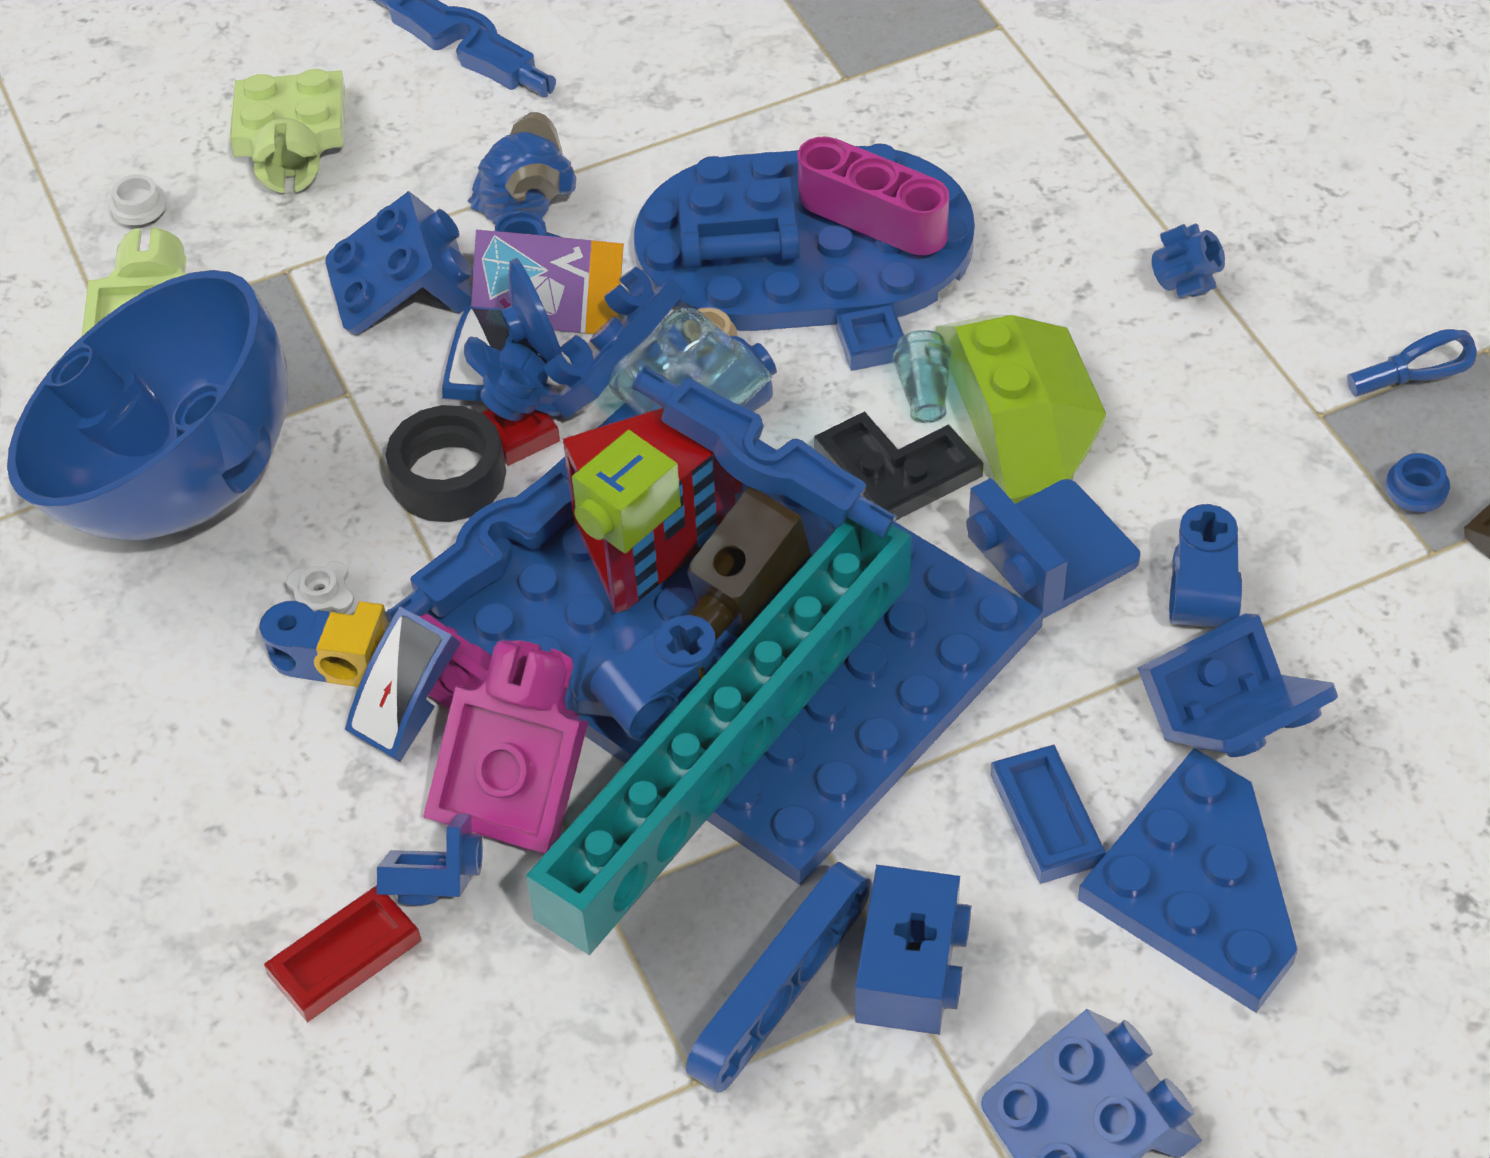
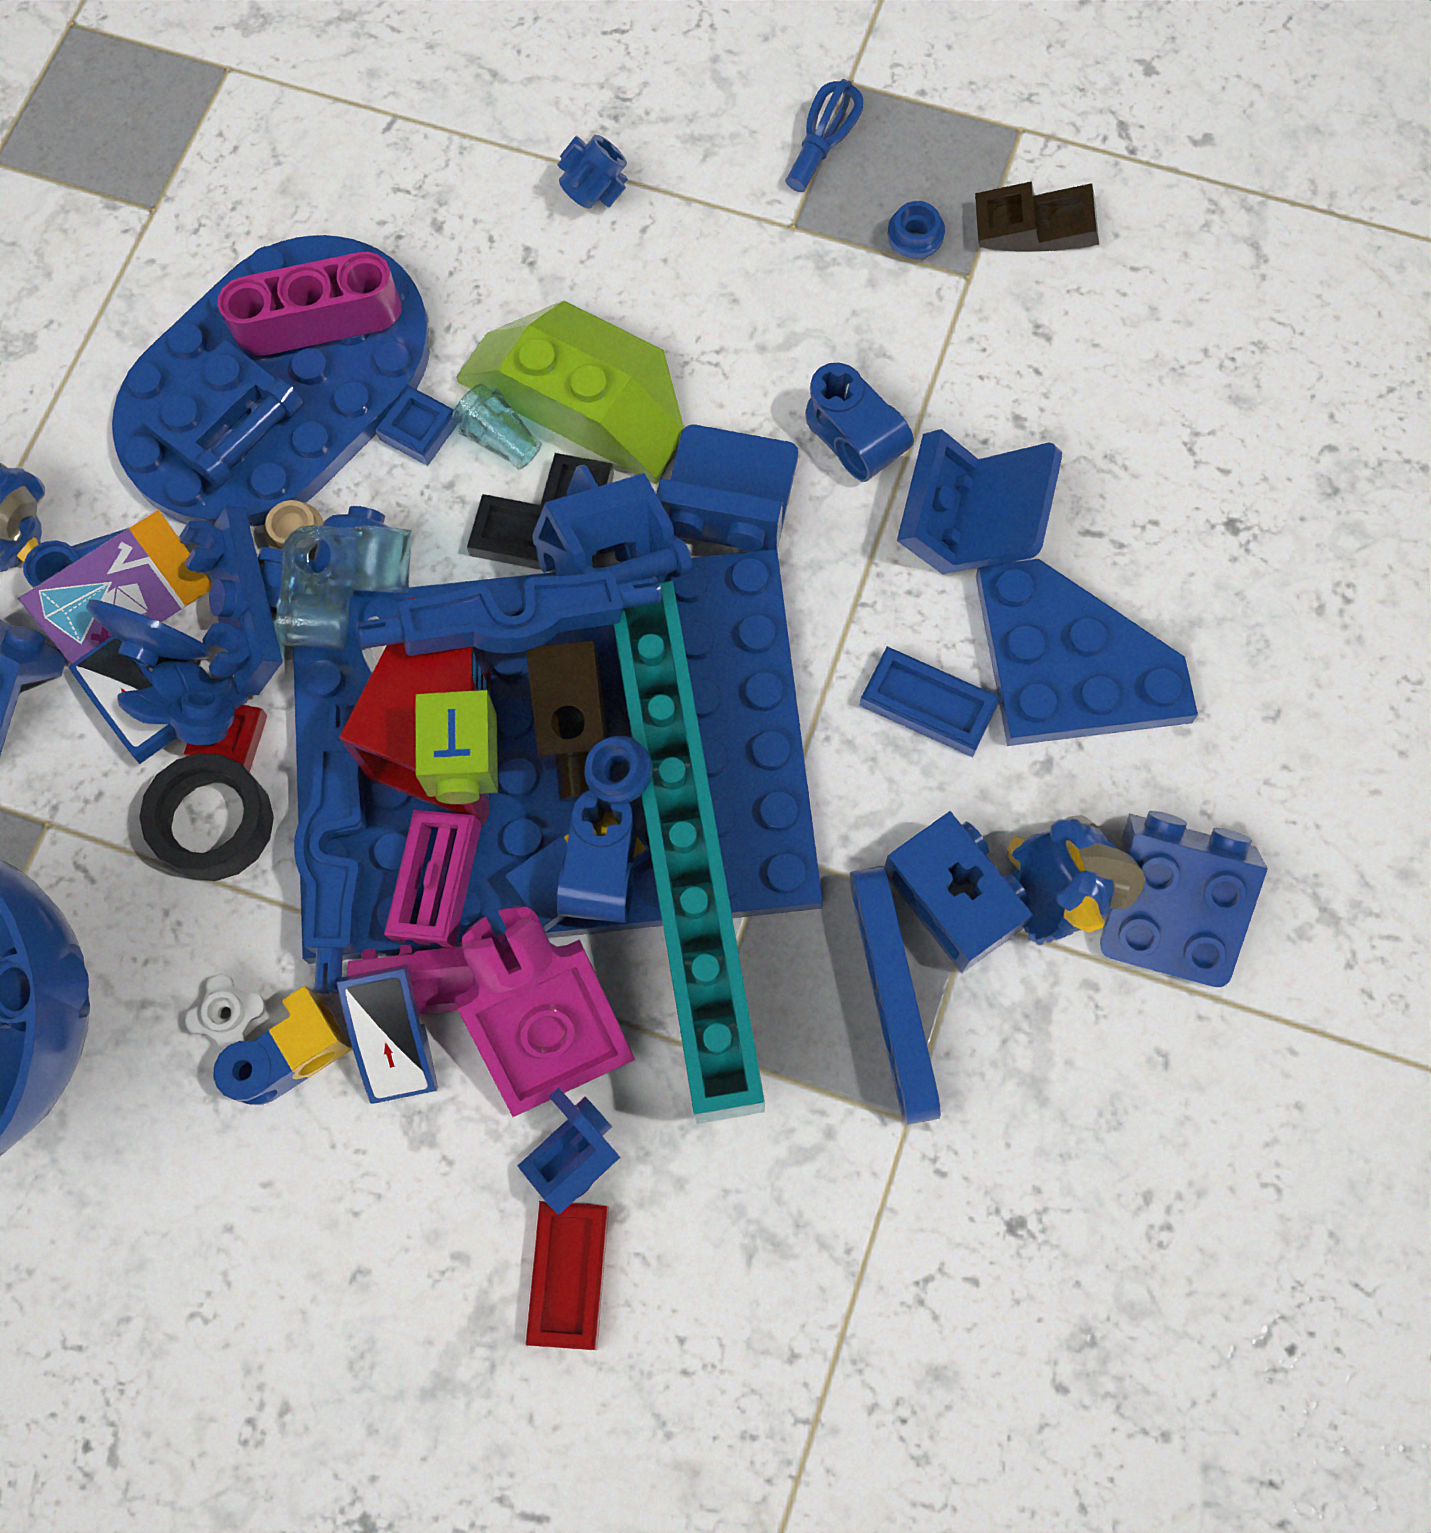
camera: 45 degrees left, 20 degrees up
none -> dark pink tile [384,810,482,948]
none -> blue piece [532,464,692,583]
none -> blue plate [585,736,653,804]
none -> blue hair [1007,815,1145,945]

